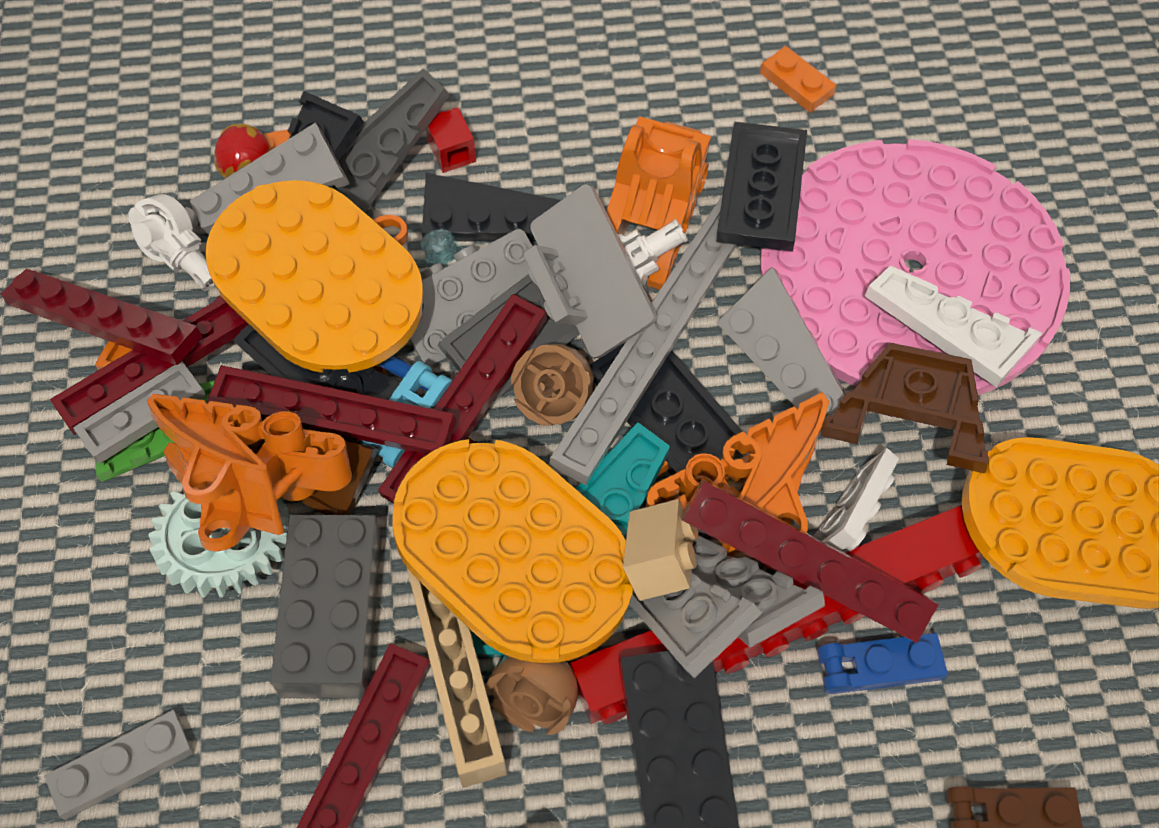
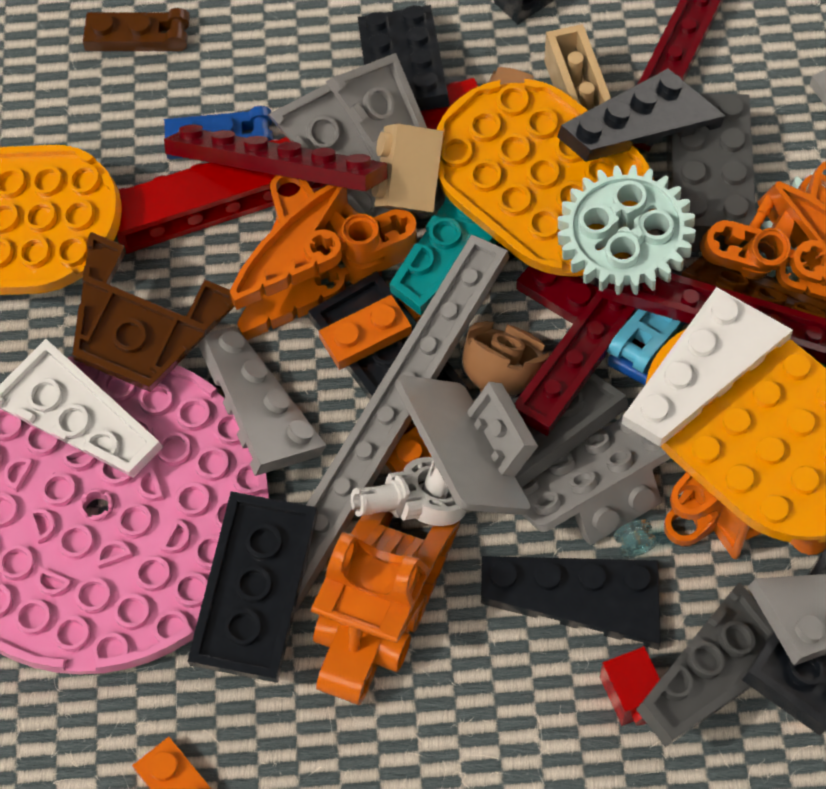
camera: 175 degrees left, 0 degrees up
white wing [814,448,899,551] -> none
none -> orange plate [319,294,412,370]
none -> black wing [557,69,726,162]
none -> light aqua gear [558,165,696,295]
none -> white wing [622,287,793,447]

